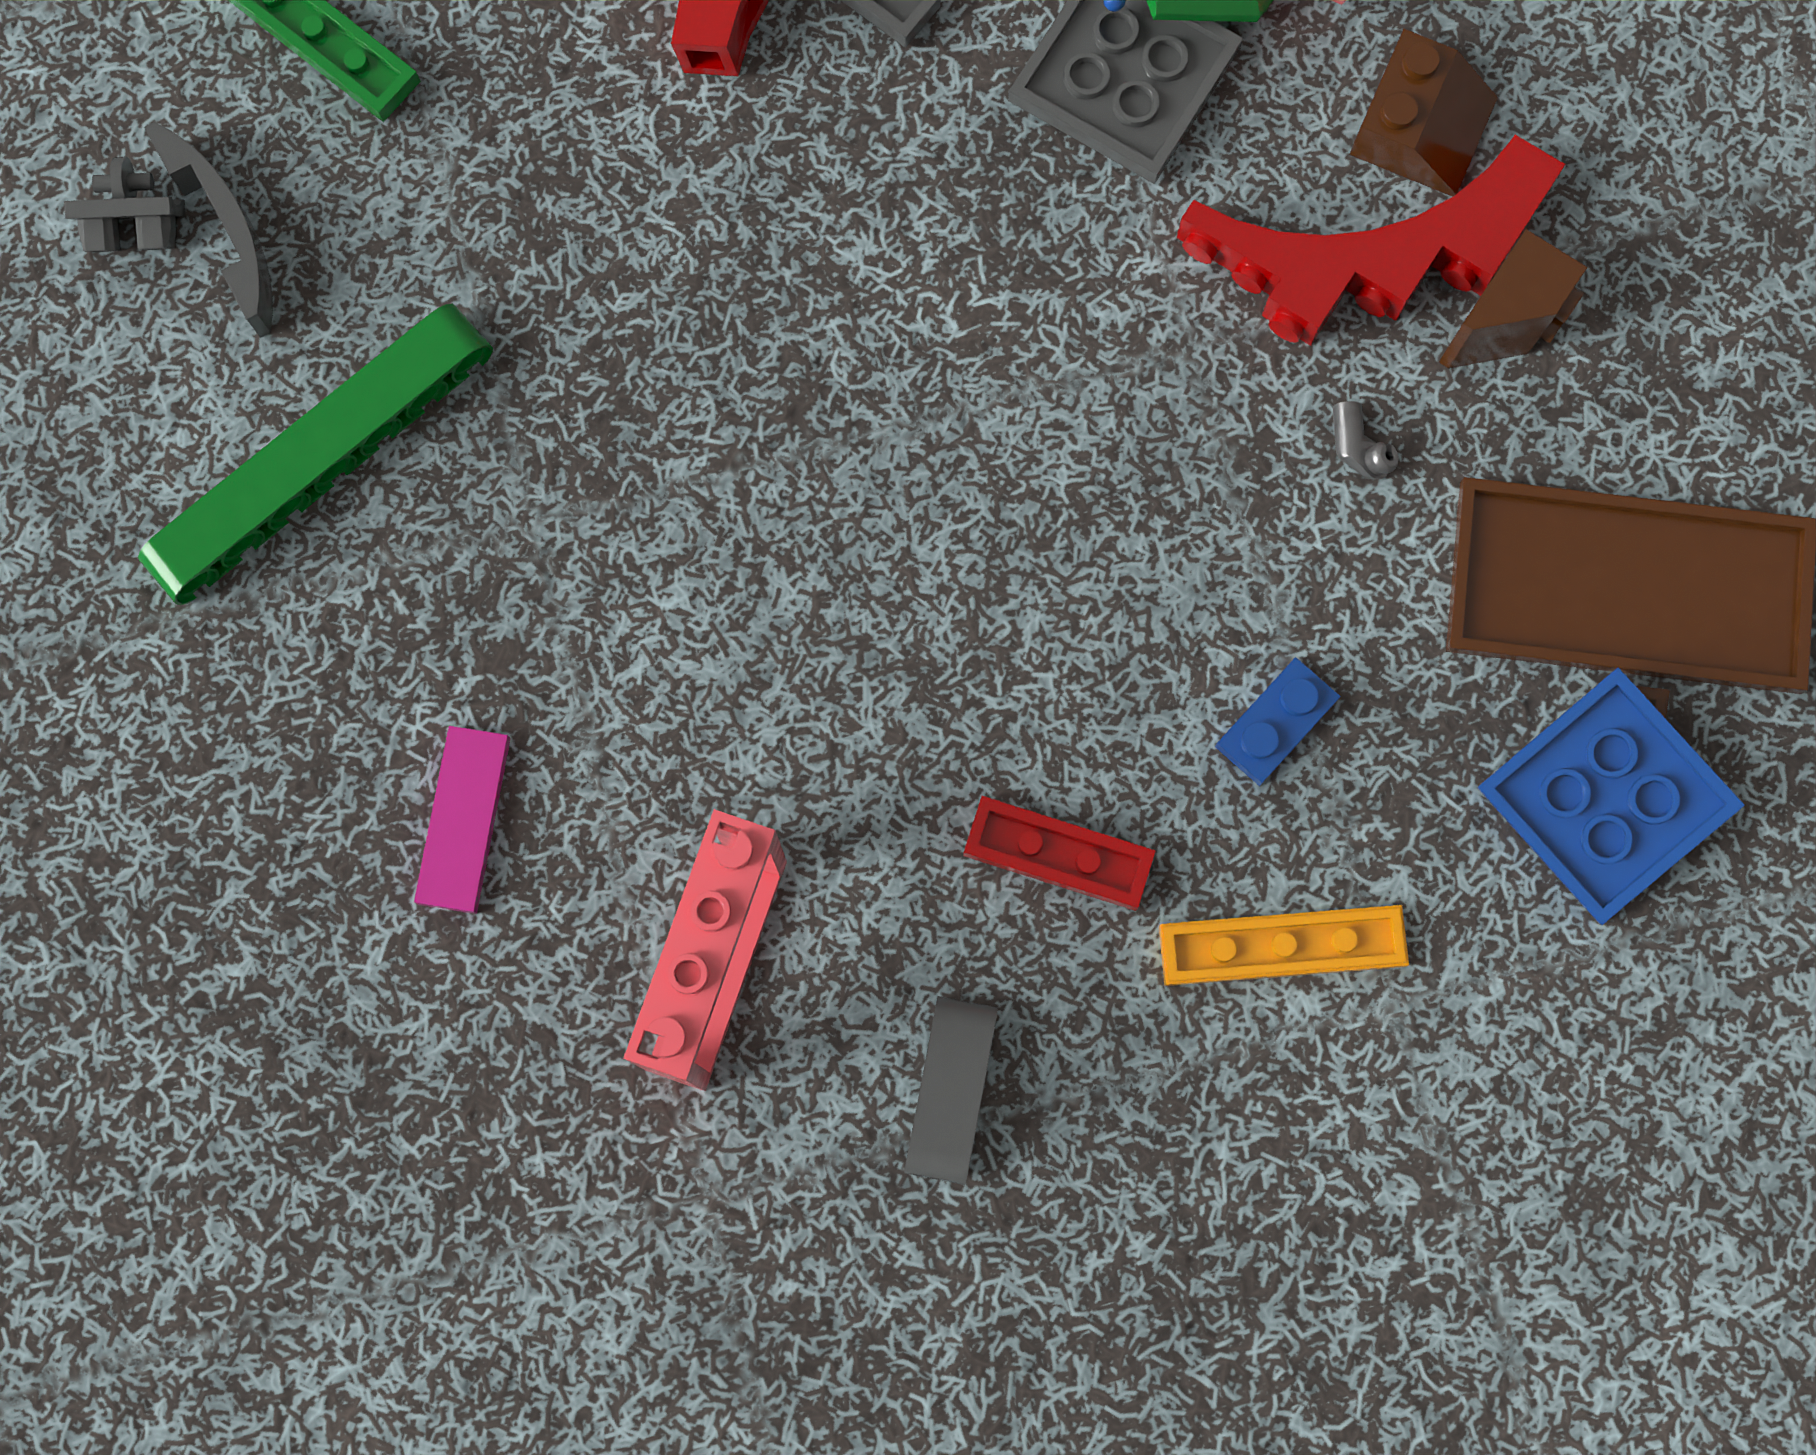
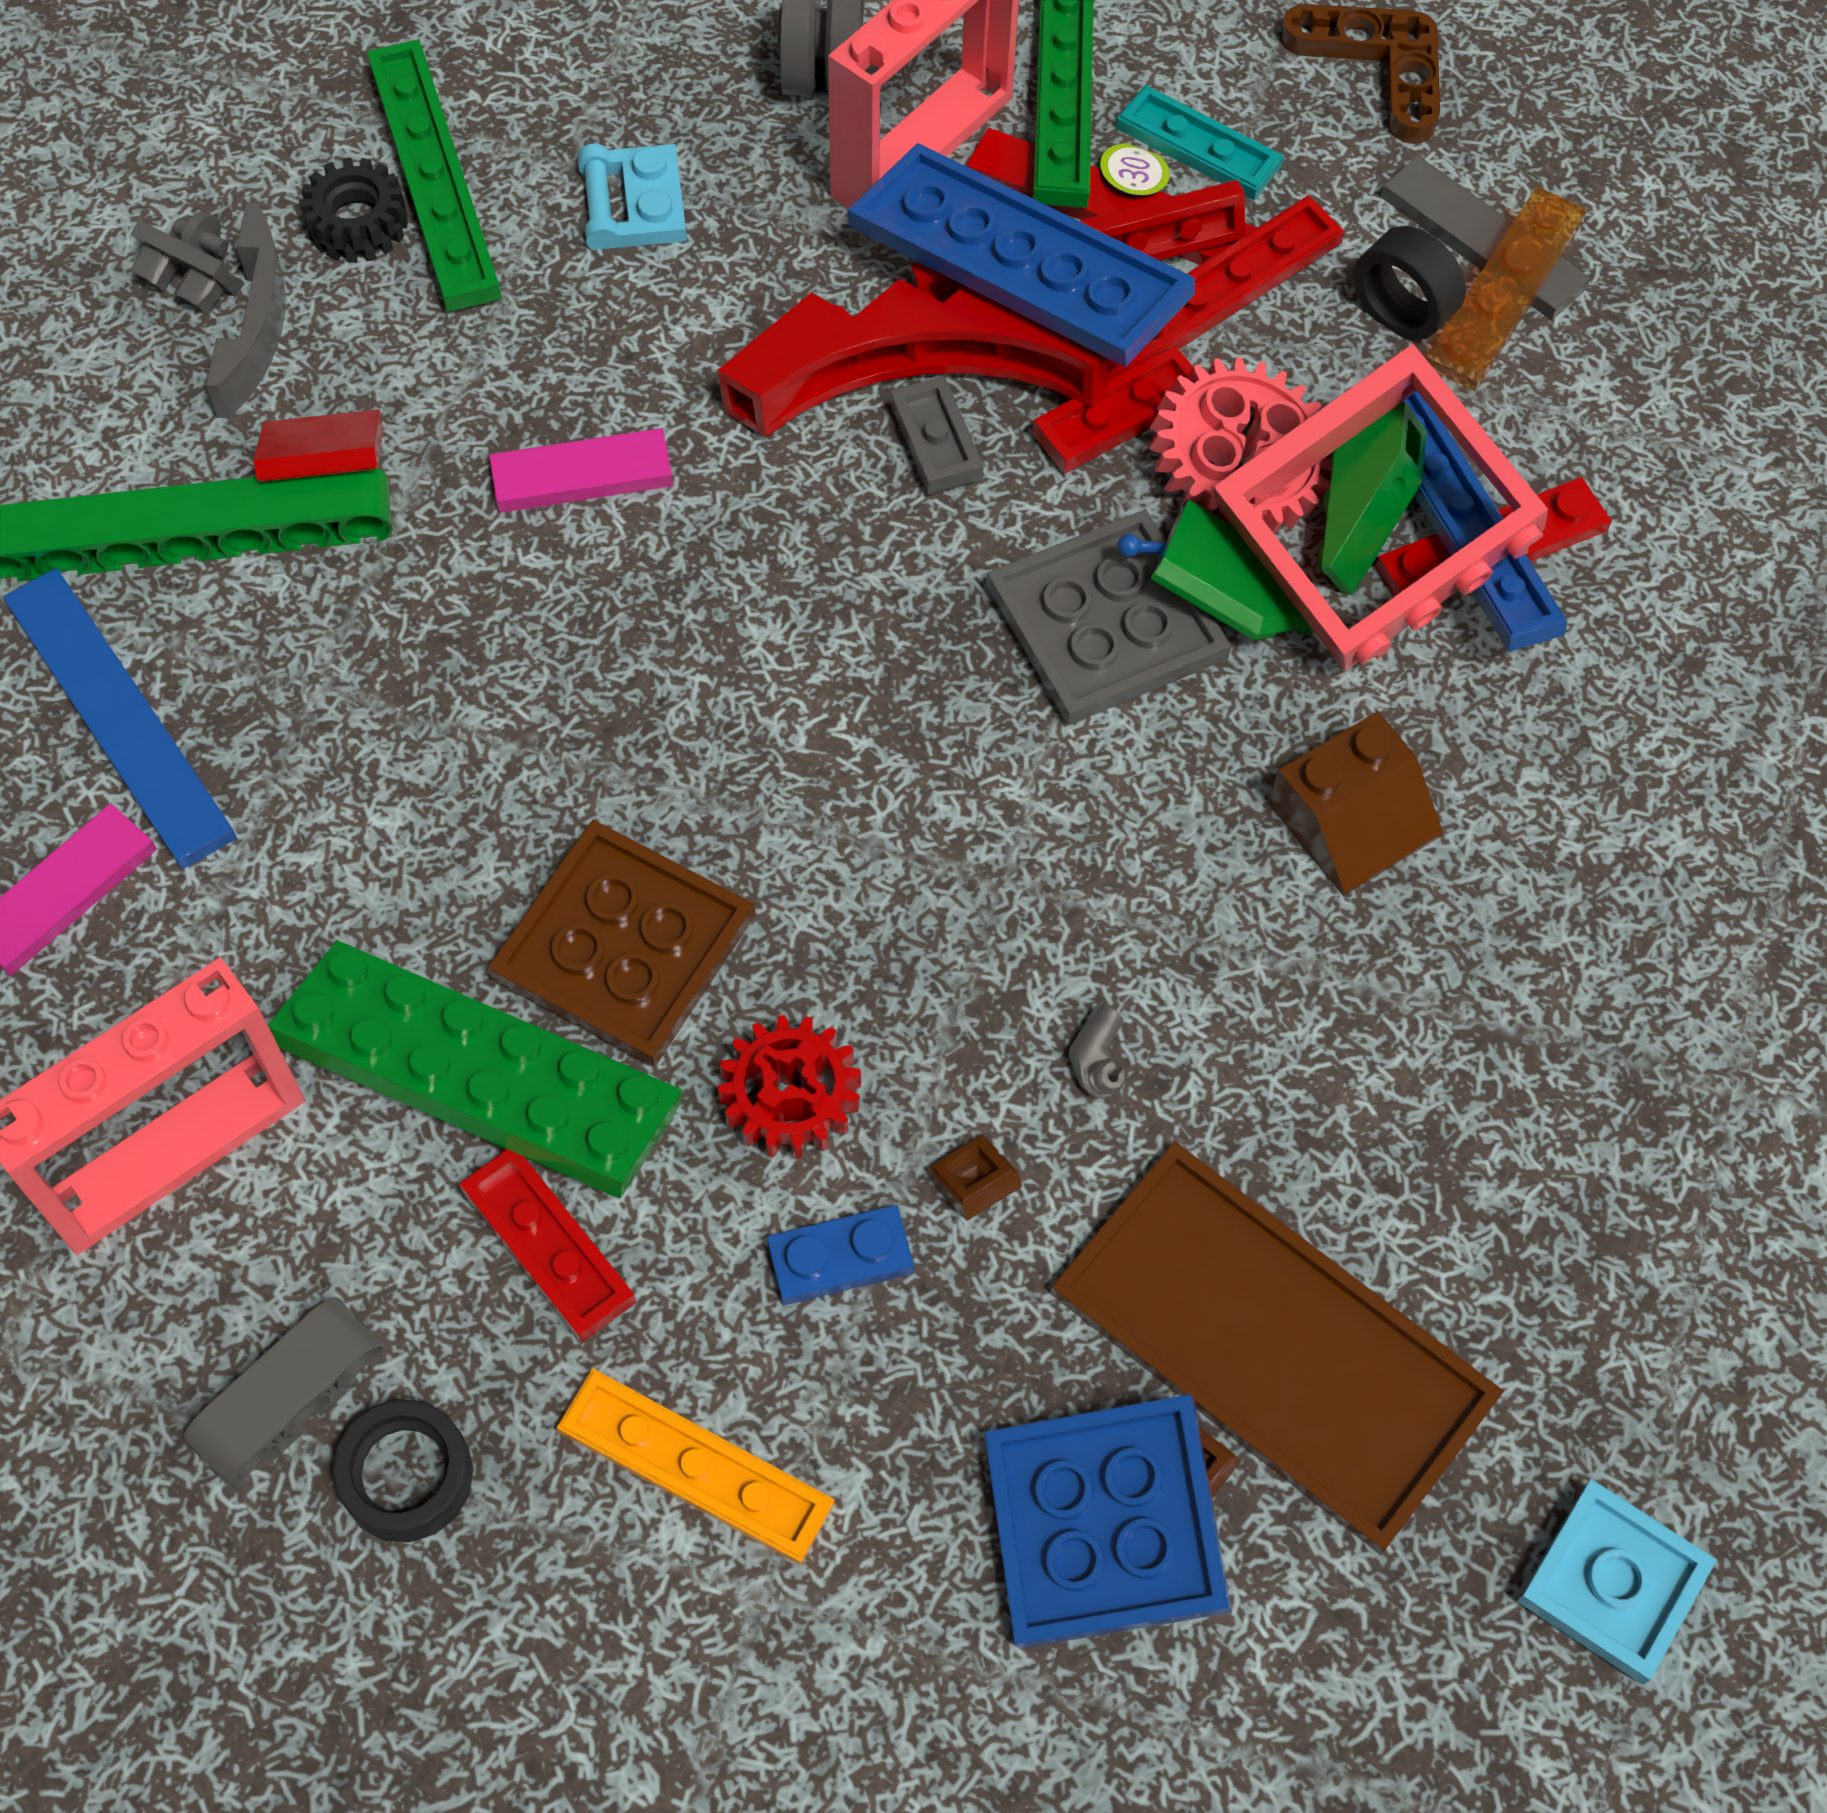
camera: 30 degrees right, 15 degrees down
red arch [1177,134,1565,346] -> none
reddish brown slope [1439,229,1587,369] -> none
none -> blue tile [2,568,238,870]
none -> red tile [253,409,383,482]
none -> green plate [268,940,683,1199]
none -> black tyre [300,158,408,263]
none -> black tyre [332,1399,474,1543]
none -> reddish brown plate [488,819,756,1068]
none -> dark pink tile [489,428,673,513]
none -> red gear [718,1015,861,1159]
none -> reddish brown tile [928,1134,1022,1221]

